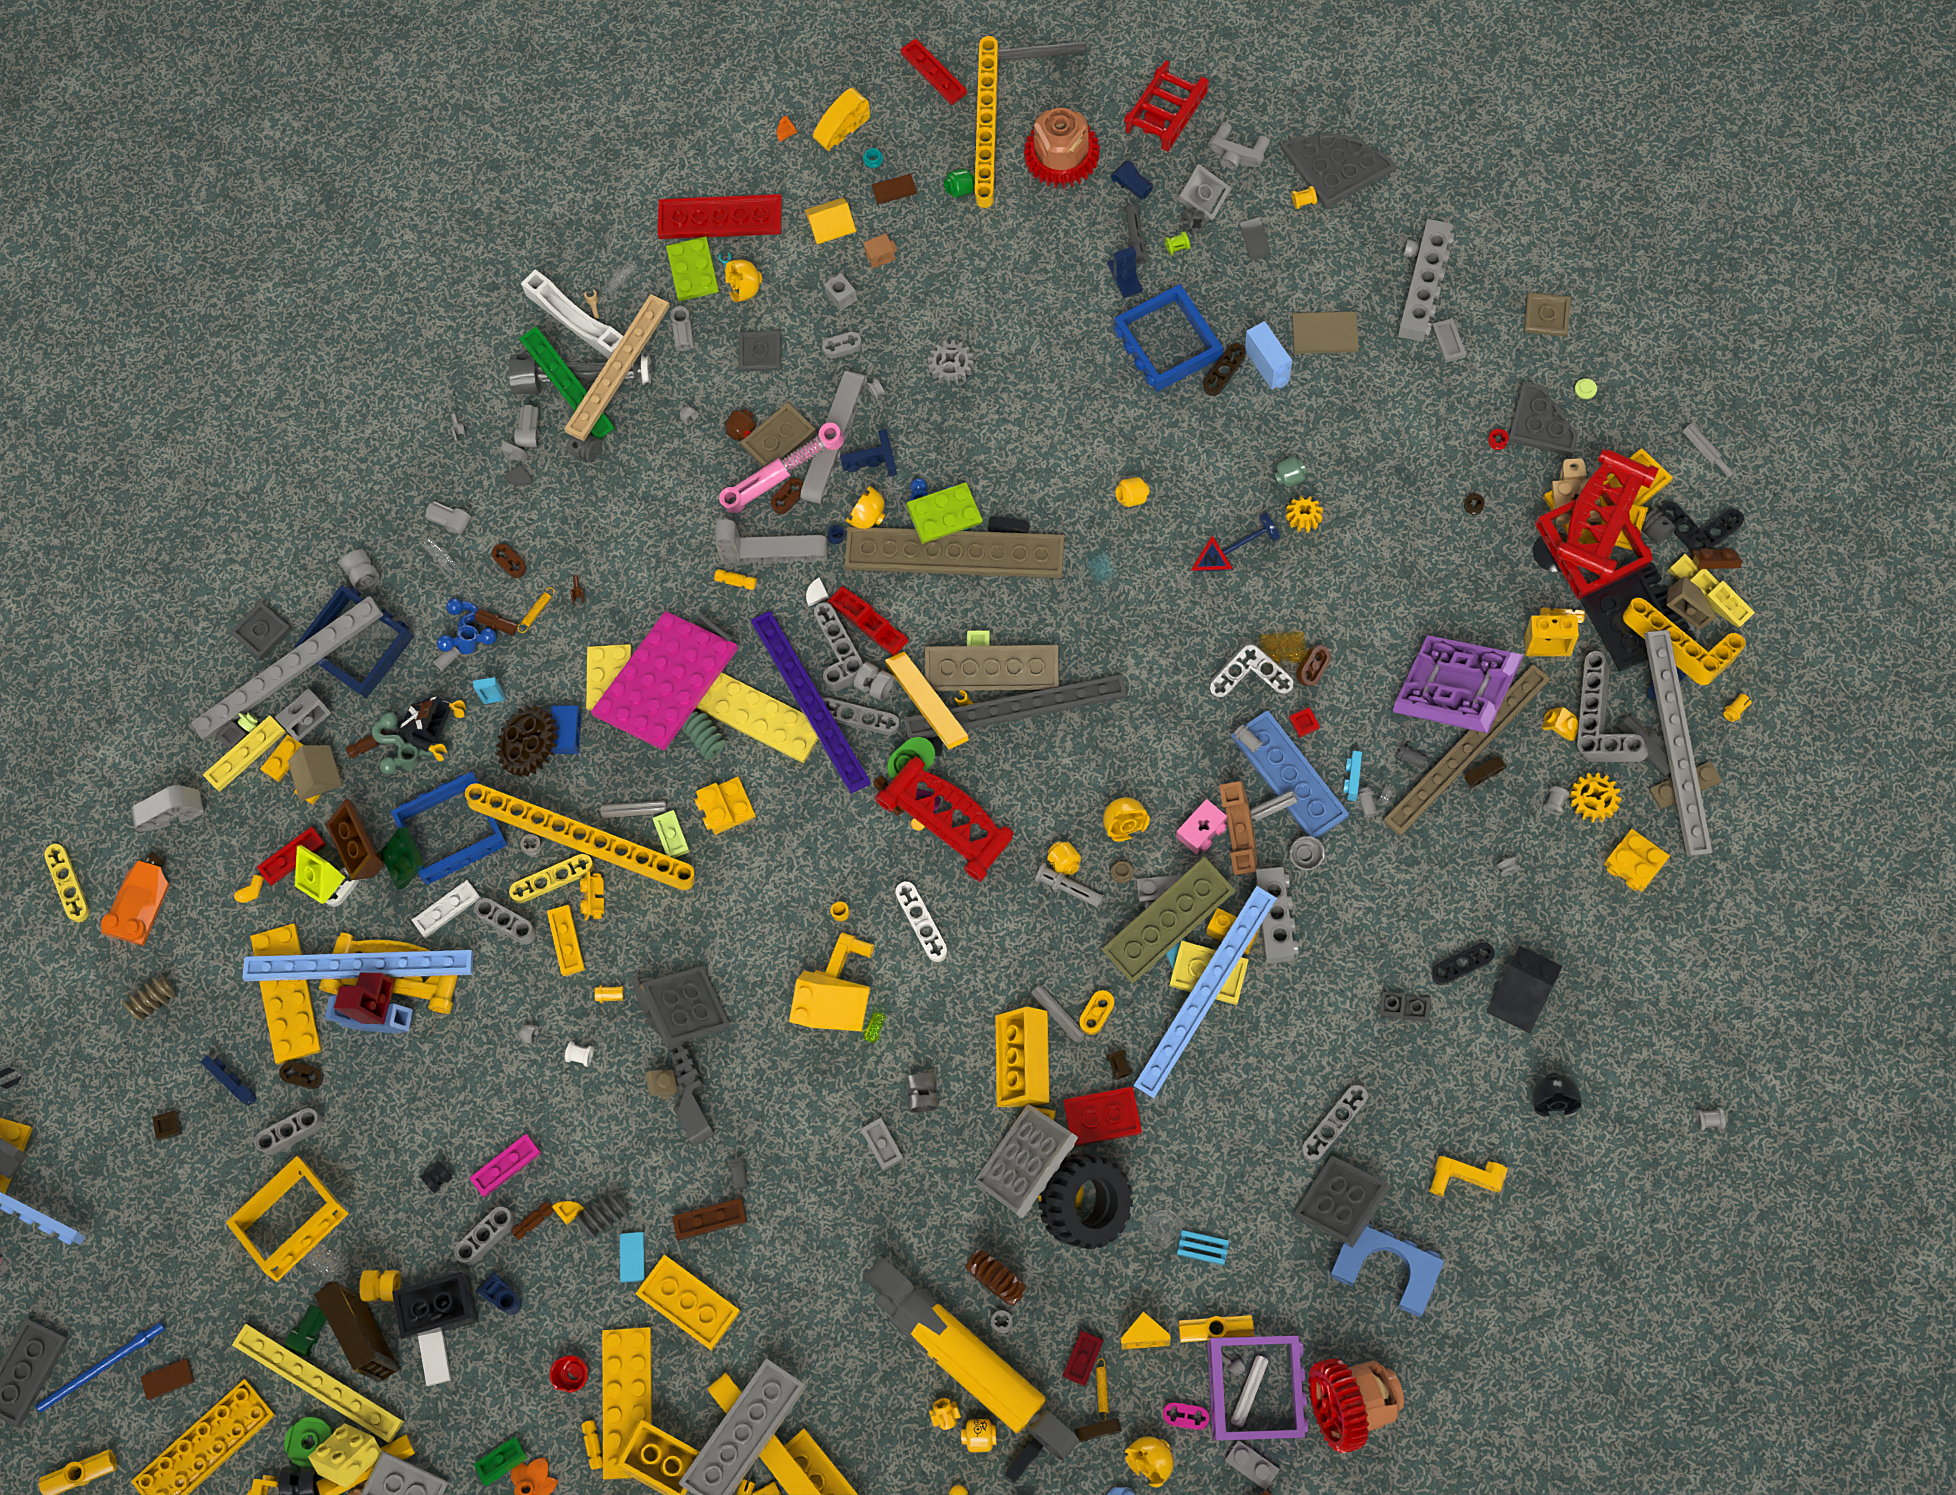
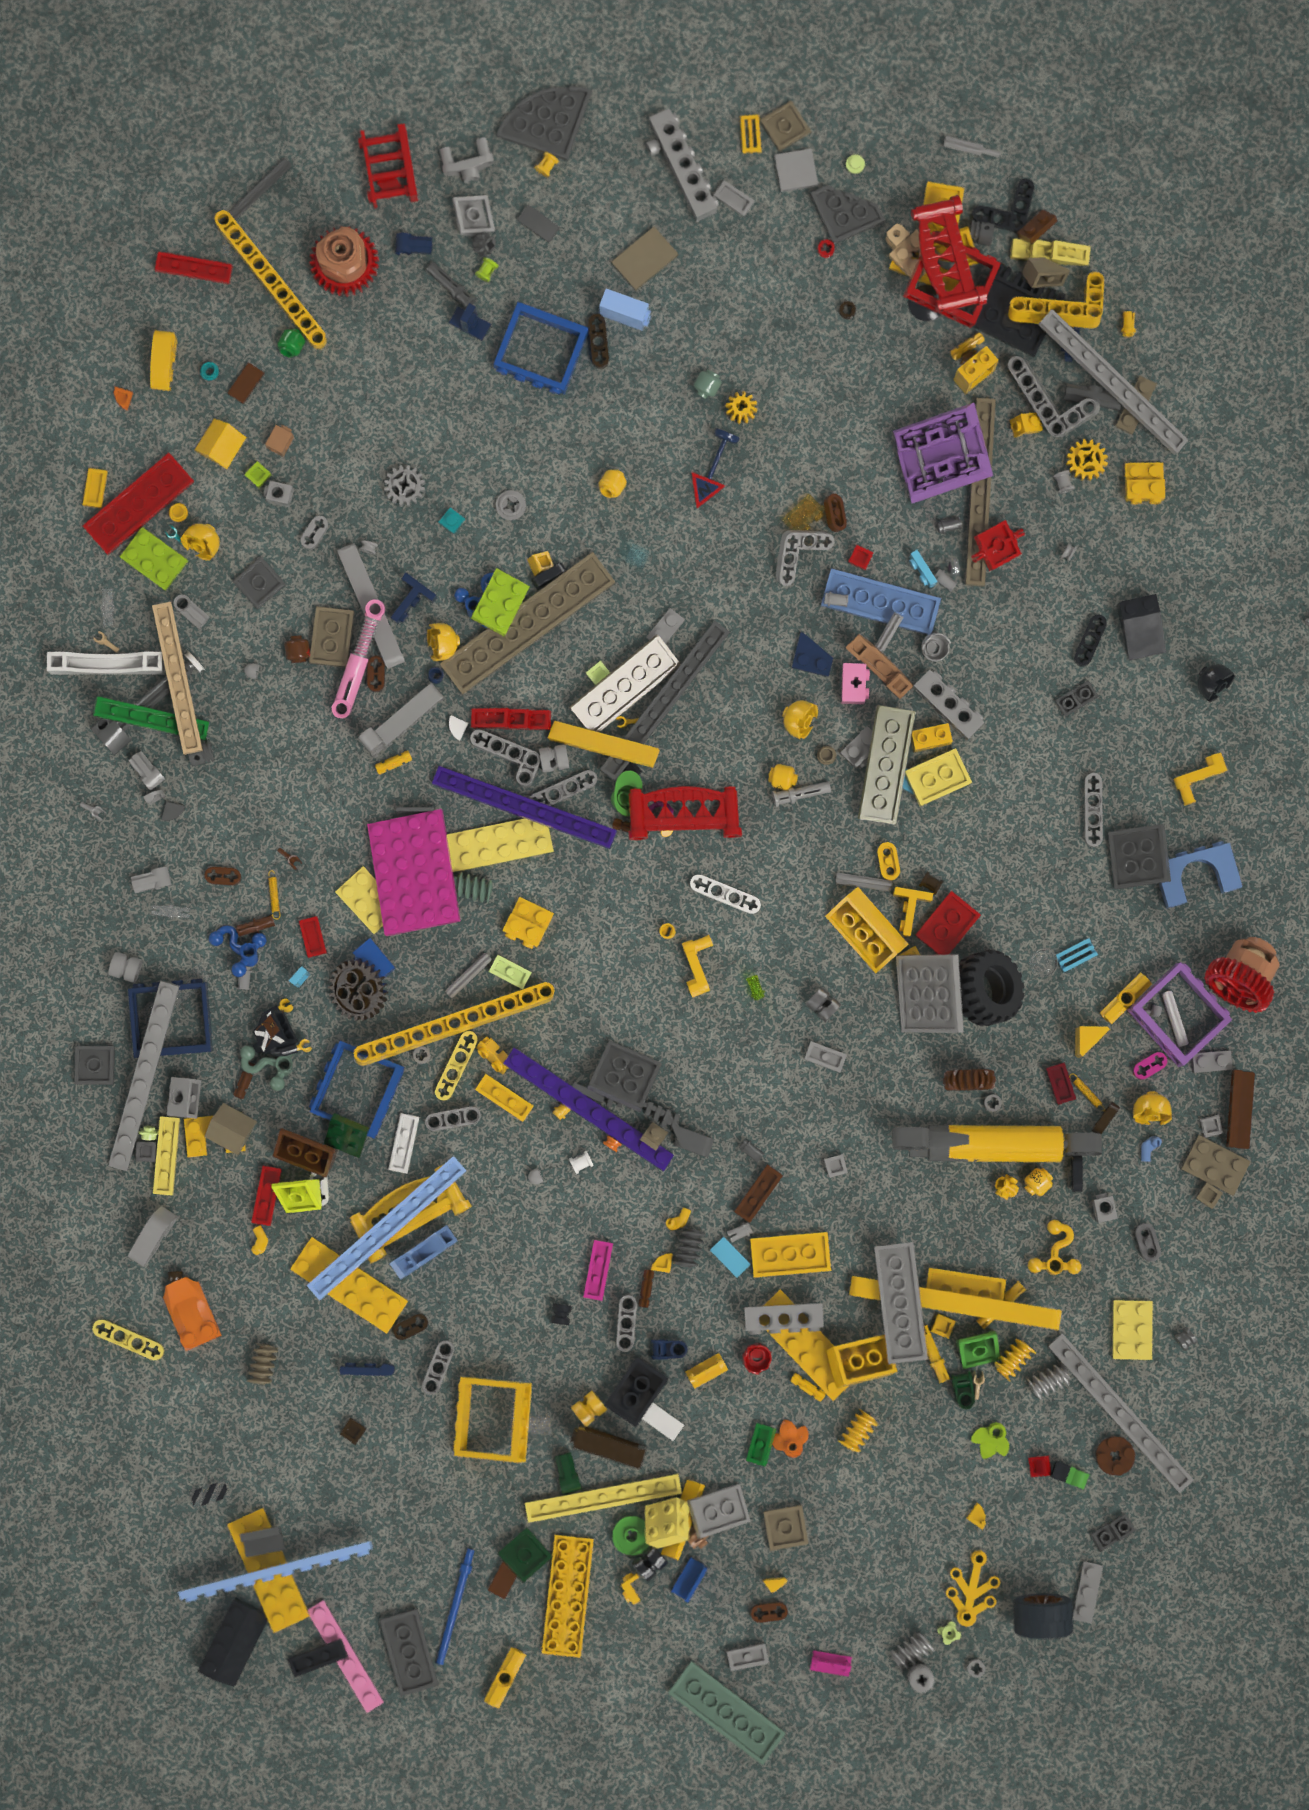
camera: 50 degrees left, 15 degrees up
dark red brick [334,972,395,1024] -> none
yellow slope [789,970,870,1031] -> none
light blue plate [1134,886,1277,1098] -> none
dark brown beam [1464,756,1507,788] -> none
none -> yellow tile [82,468,108,508]
none -> yellow plate [169,503,188,522]
none -> lime plate [244,461,272,488]
none -> red tile [299,916,327,958]
none -> teal plate [439,507,465,534]
none -> light grey gear [496,490,526,521]
none -> dark green plate [497,1528,553,1583]
none -> dark purple plate [503,1048,674,1172]
none -> yellow slope [527,551,554,577]
none -> orange bush [603,1135,622,1153]
none -> light grey plate [646,608,685,644]
none -> yellow arm [665,1207,691,1230]
none -> yellow hinge [685,1353,728,1389]
none -> light grey pin [727,1222,753,1243]
none -> yellow tile [740,115,761,154]
none -> light grey brick [744,1303,824,1335]
none -> light grey tile [774,148,818,192]
none -> dark blue wing [792,632,833,677]
none -> light grey plate [824,1154,848,1178]
none -> yellow bracket [893,887,933,937]
none -> red plate [971,520,1025,571]

